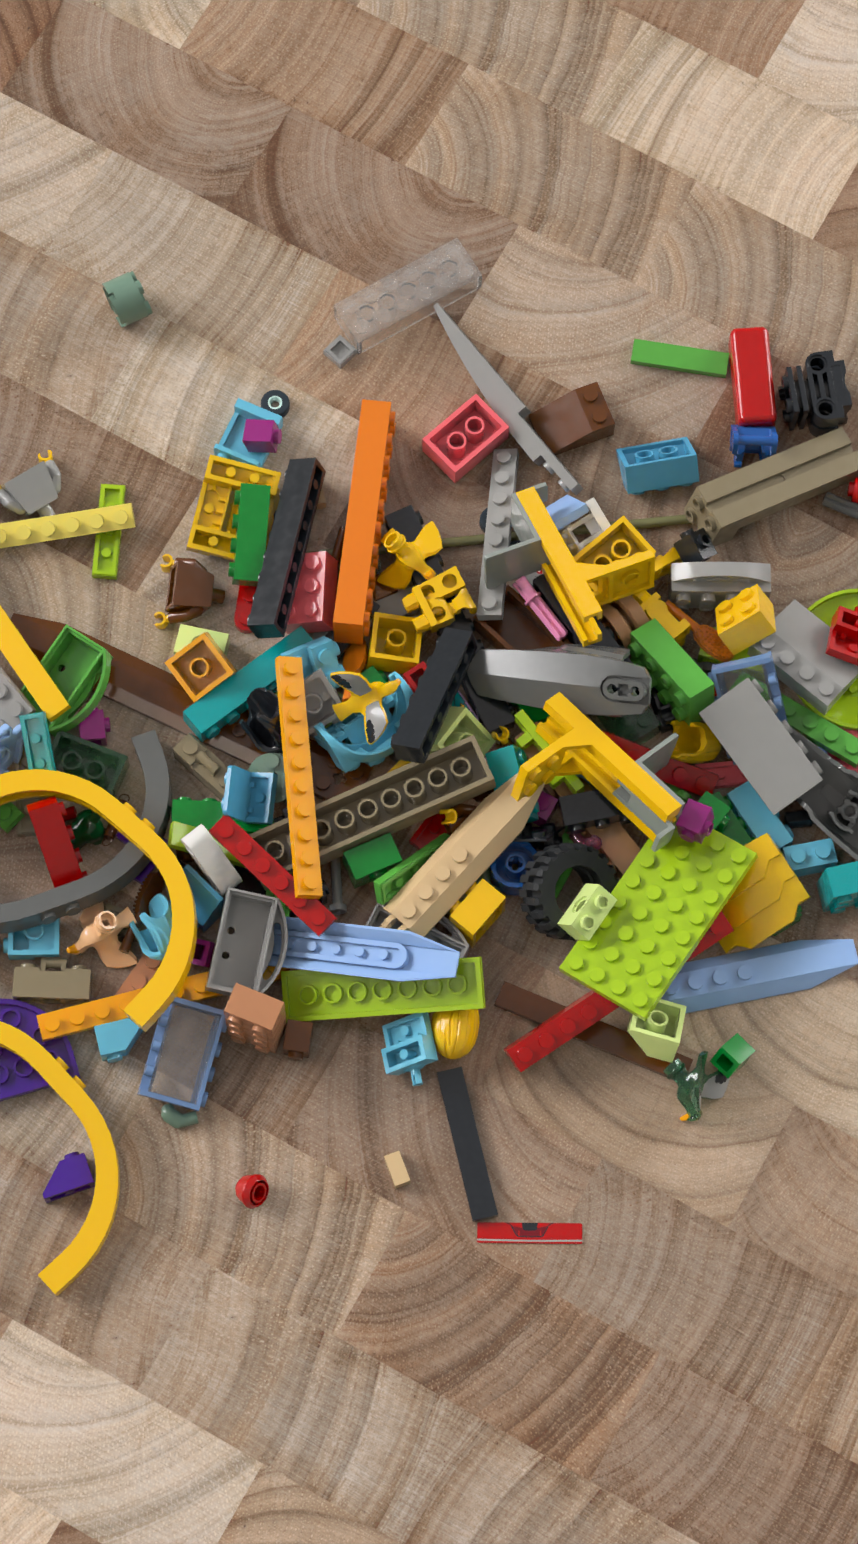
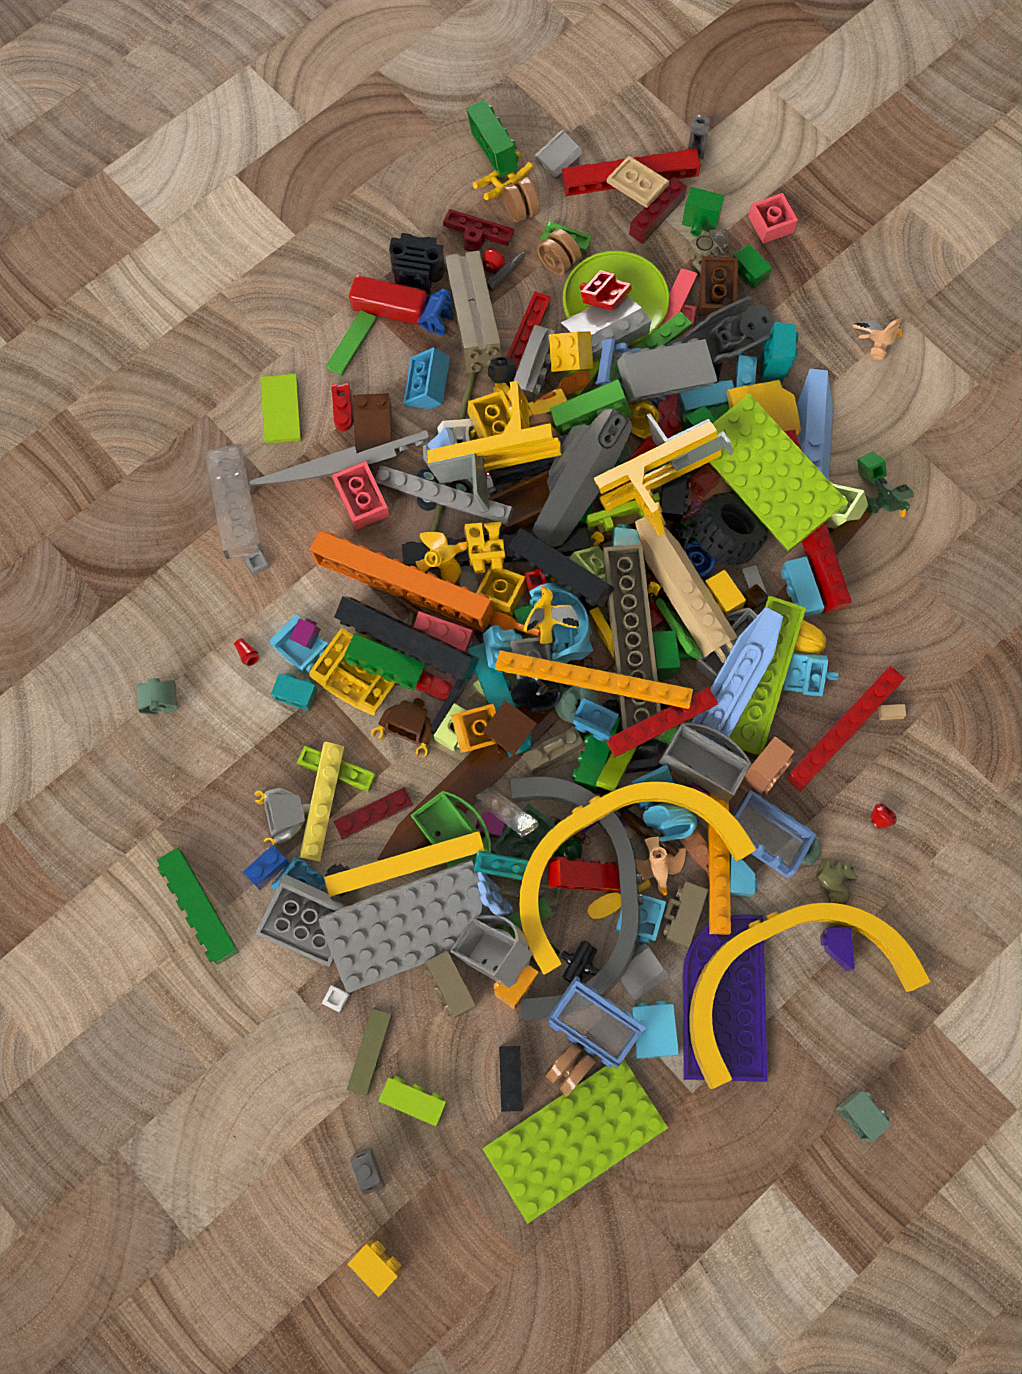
camera: 70 degrees left, 0 degrees up
white beam [181,824,242,897] -> none
black wheel [261,390,290,418] -> none
black tile [437,1066,498,1222] -> none
red sticker [477,1222,582,1244] -> none
bright pink axle [512,576,568,641] -> none
yellowish green brick [557,883,617,941] -> none
magenta brick [676,799,715,844] -> none
none -> red cone [234,638,259,666]
none -> lime tile [260,374,301,444]
none -> teal brick [271,673,317,711]
none -> red plate [331,383,353,431]
none -> dark red plate [333,787,413,840]
none -> black tile [431,680,469,734]
none -> clear tile [475,786,539,837]
none -> reddish brown tile [482,700,537,756]
none -> red plate [506,291,551,387]
none -> yellow piece [587,880,651,919]
none -> clear red brick [689,464,720,498]
none -> white sticker [742,565,767,593]
none -> reddish brown bracket [742,584,768,611]
none -> medium azure brick [781,556,824,619]
none -> red brick [786,665,905,792]
none -> olive animal [816,859,858,905]

